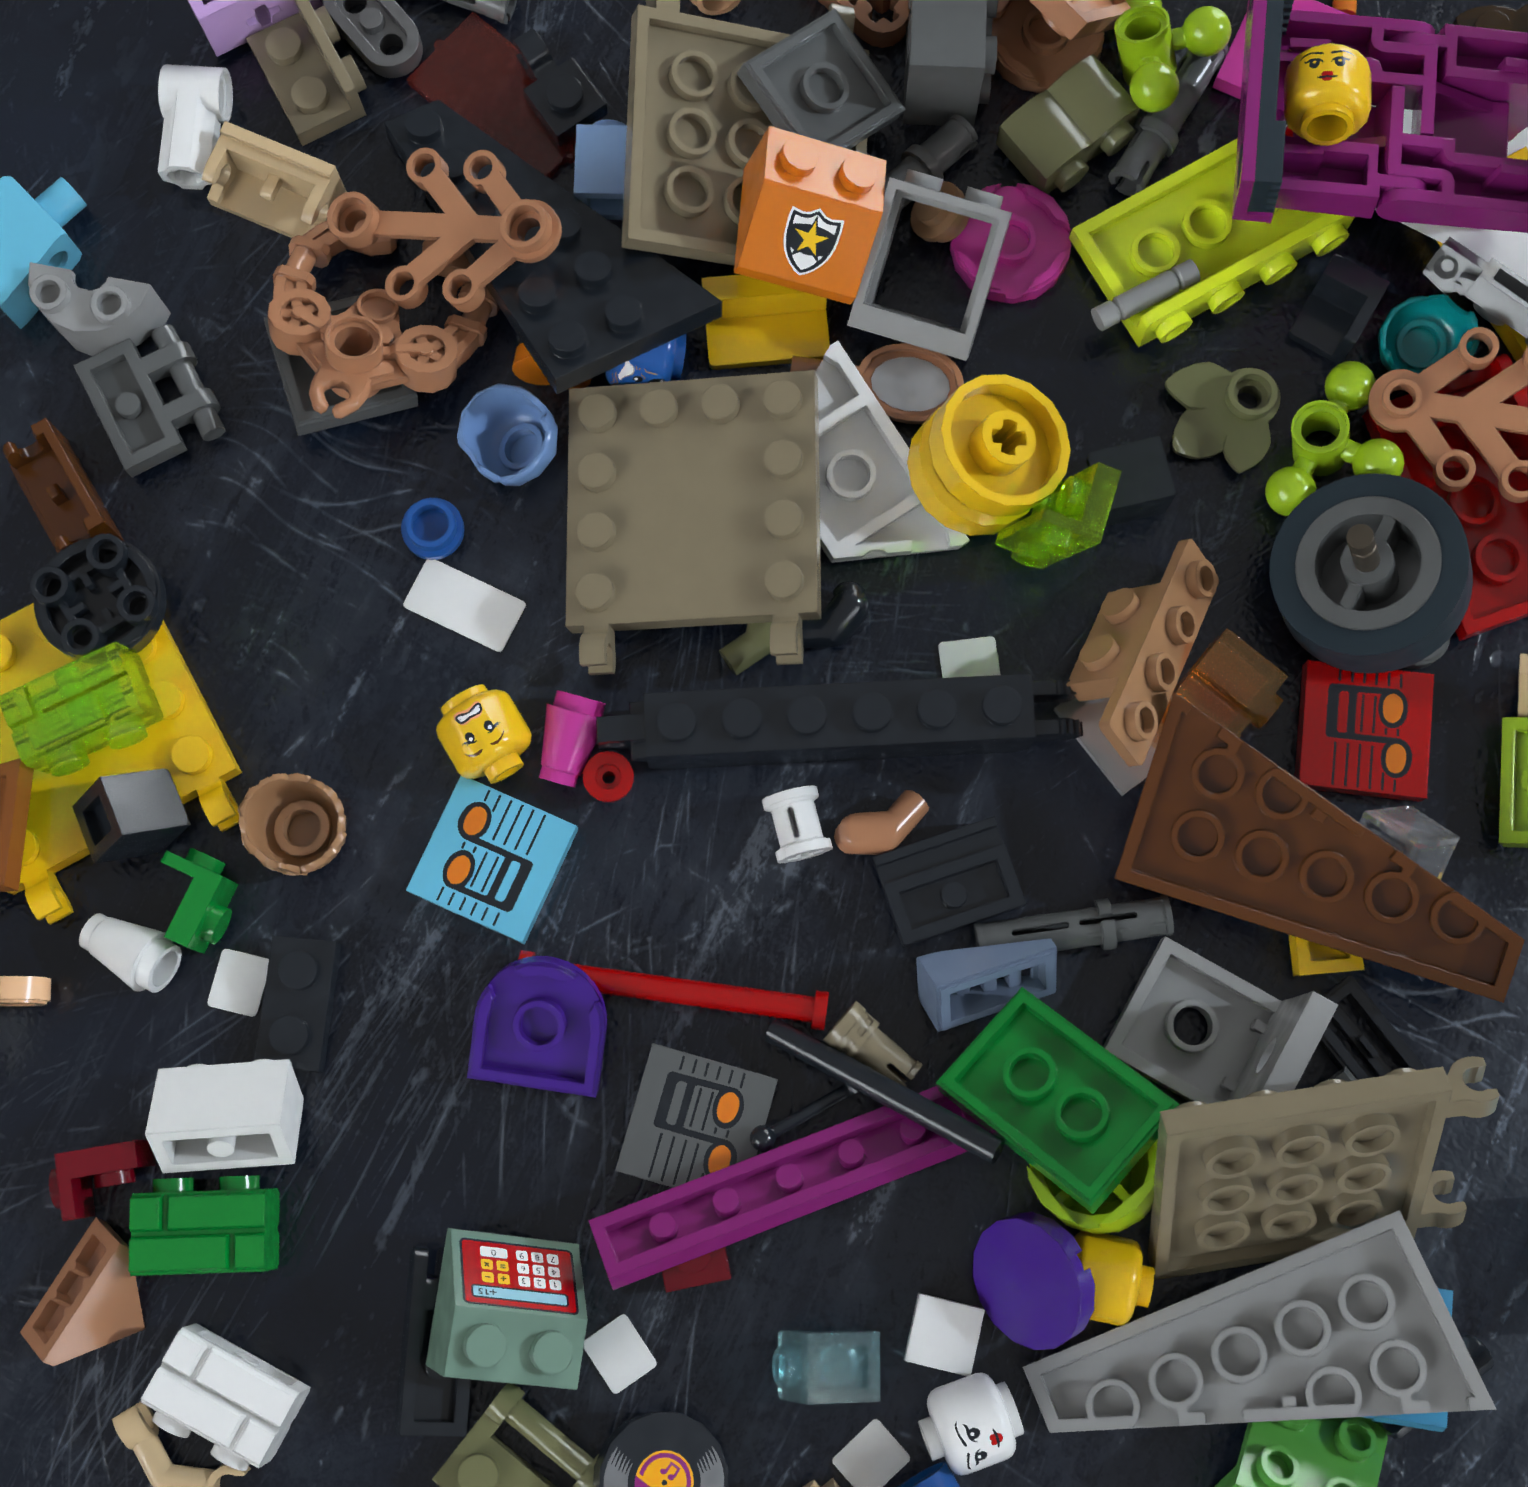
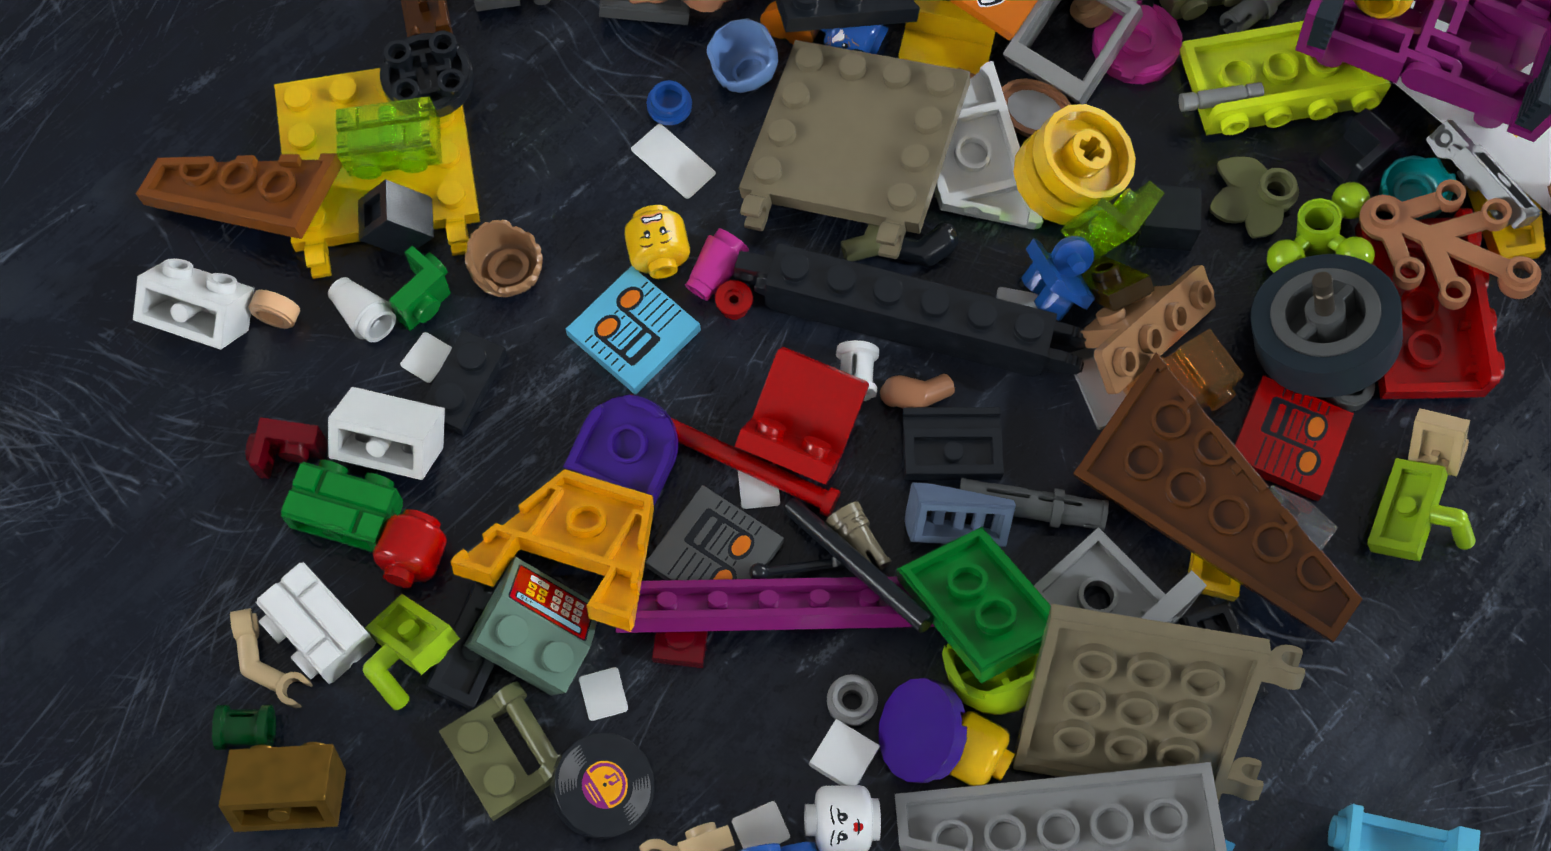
camera: 15 degrees right, 10 degrees down
nougat slope [20,1217,145,1366] -> none
clear light blue bracket [772,1330,880,1405] -> none
none -> lime plate [363,594,460,710]
none -> red head [373,509,447,588]
none -> light orange wing [450,469,654,632]
none -> red bracket [735,347,869,485]
none -> white sticker [738,463,780,509]
none -> light grey plate [827,674,878,726]
none -> blue hips [1021,236,1095,321]
none -> dark brown plate [1081,256,1155,311]

